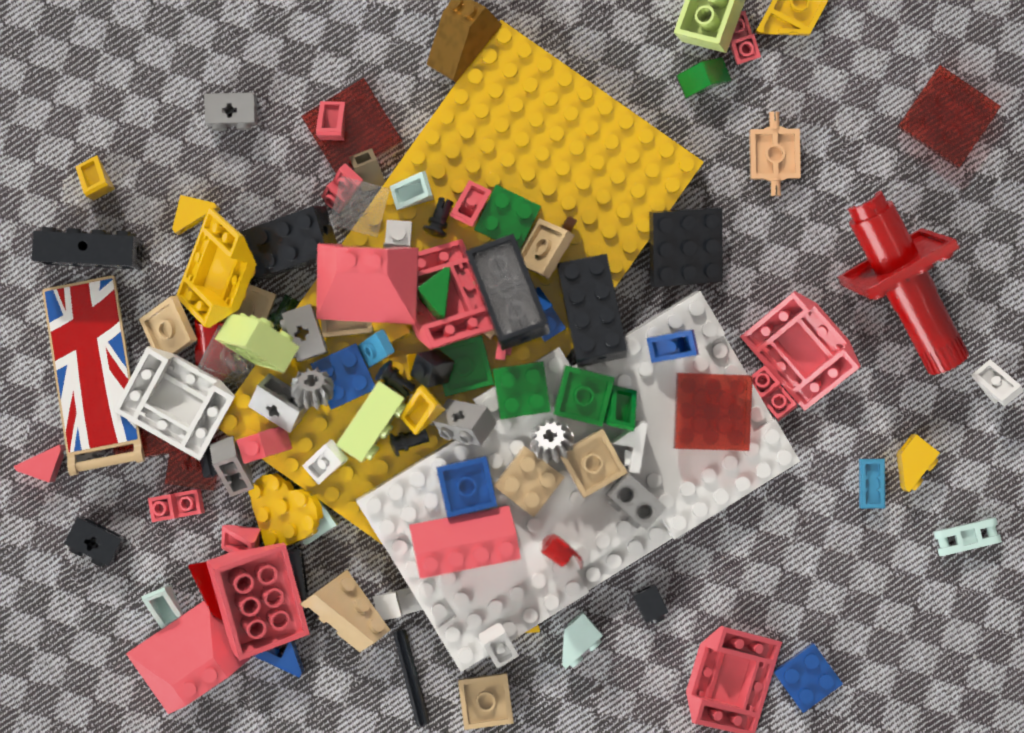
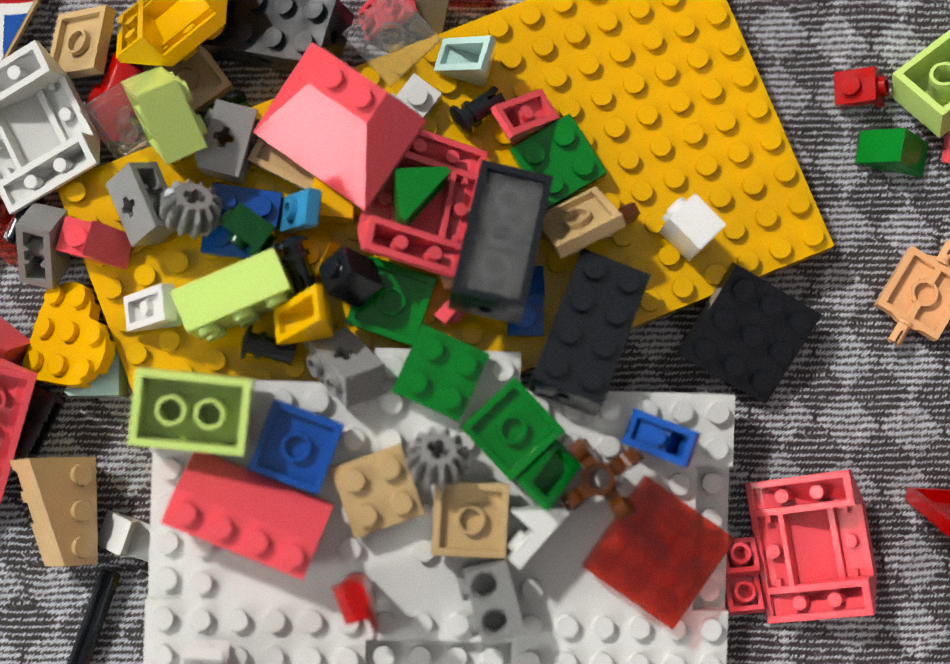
camera: 30 degrees right, 5 degrees down
none -> yellowish green brick [127,367,256,456]
none -> dark green brick [219,202,280,256]
none -> reddish brown pin [560,438,644,521]
none -> white brick [659,193,726,262]
none -> red bracket [834,66,889,109]

